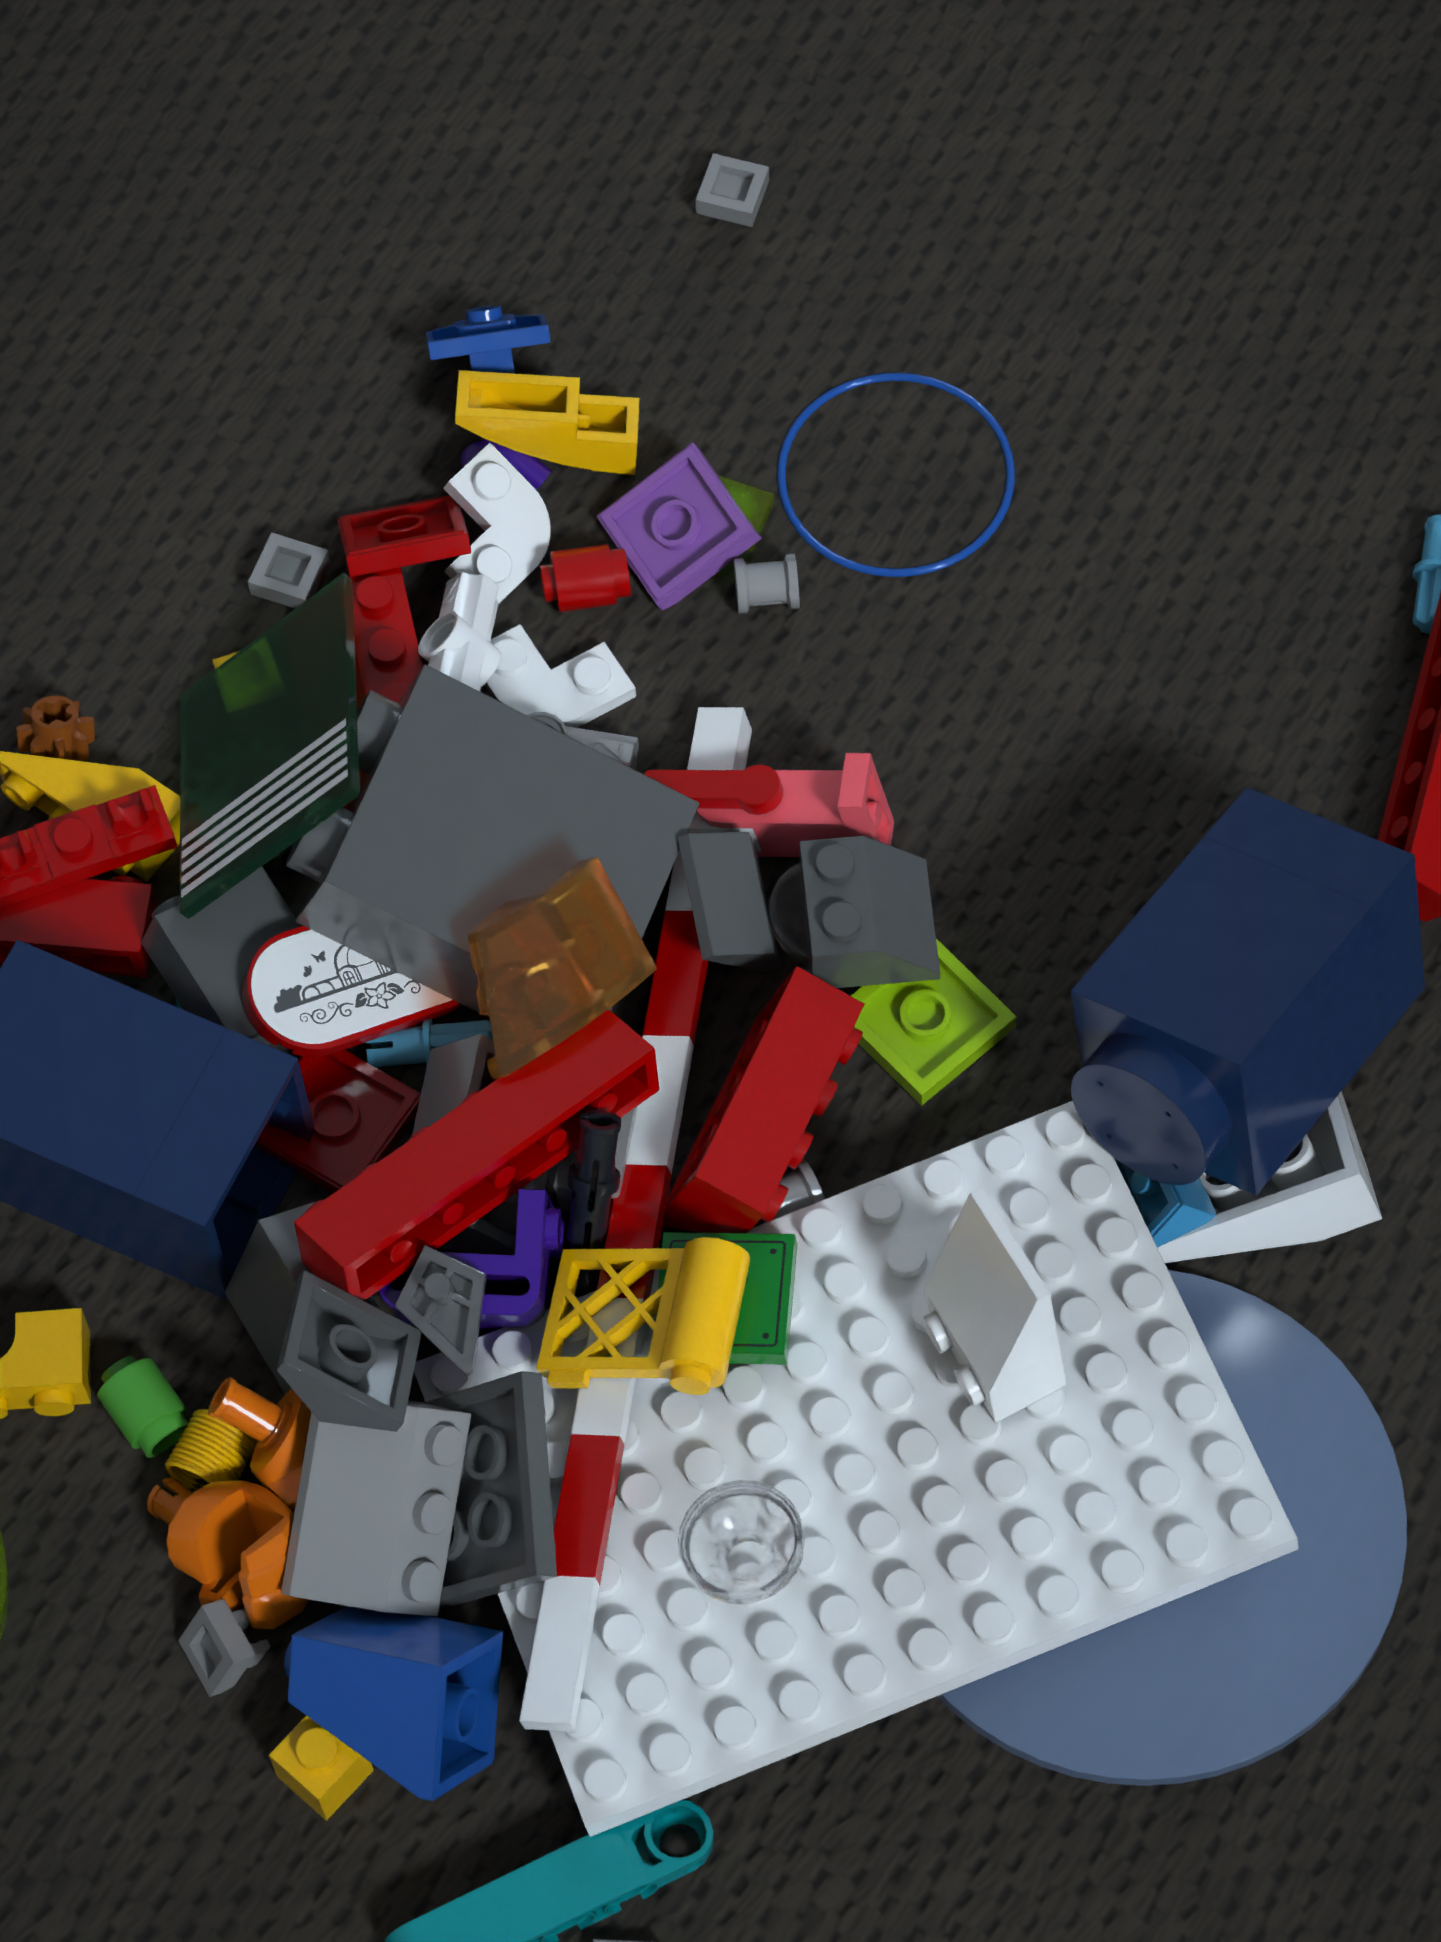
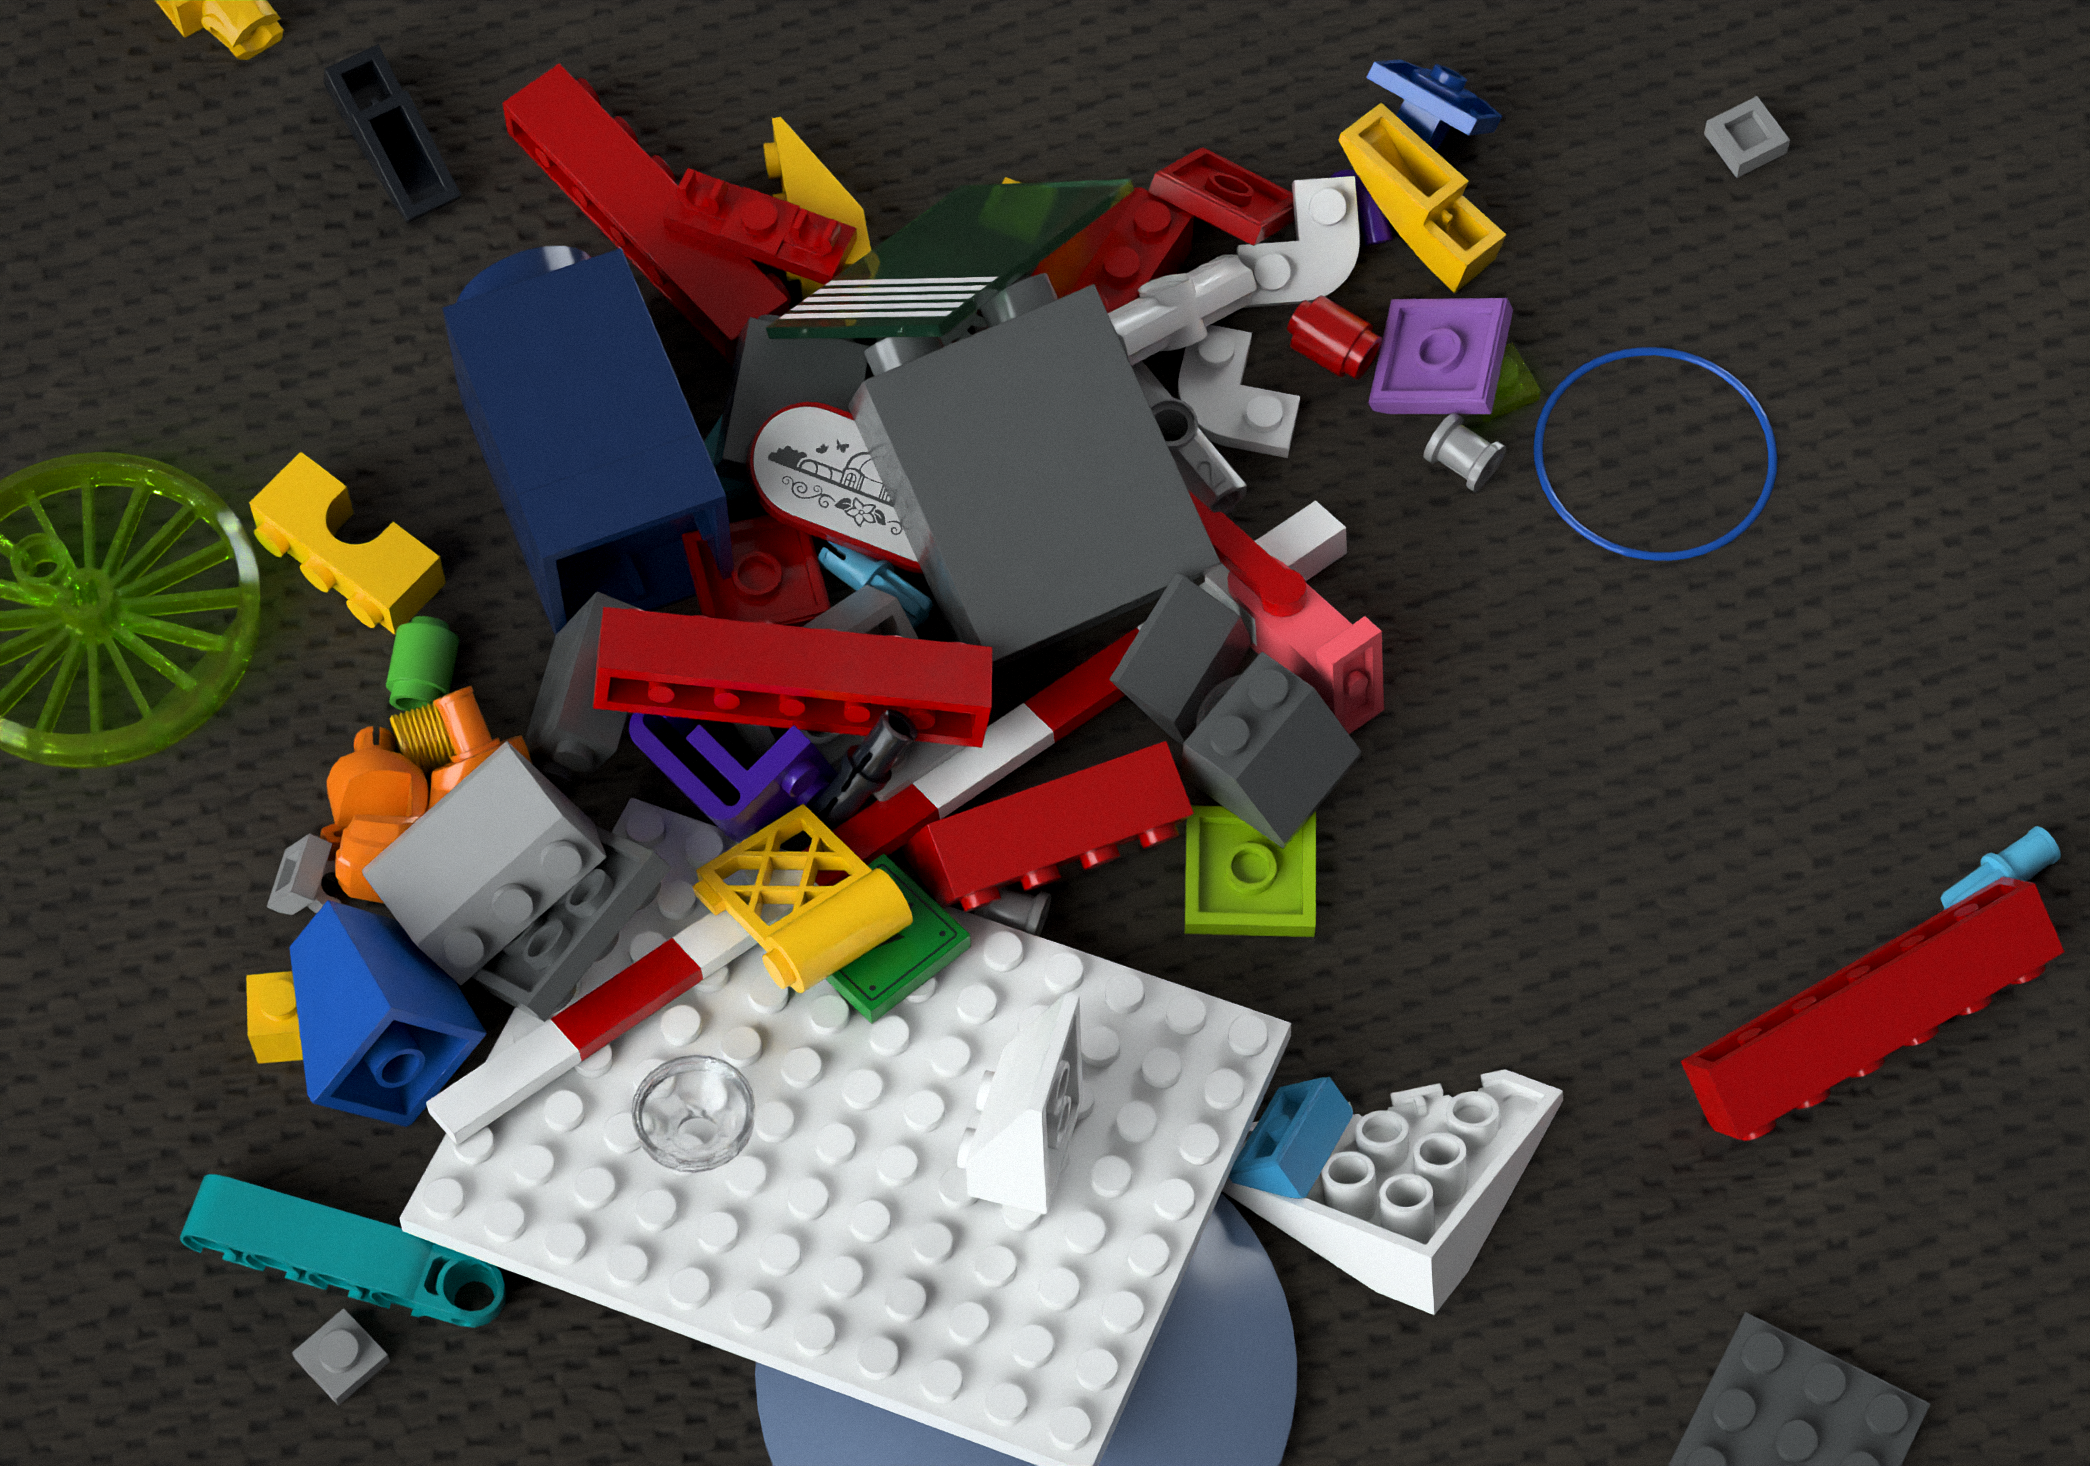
camera: 40 degrees right, 0 degrees up
dark orange gear [16,696,95,761] -> none
light grey plate [248,532,330,610] -> none
dark grey slope [277,1270,421,1432] -> none
flat silver piece [395,1245,487,1376] -> none
clear orange slope [467,857,657,1079] -> none
dark blue container [1071,787,1425,1196] -> none

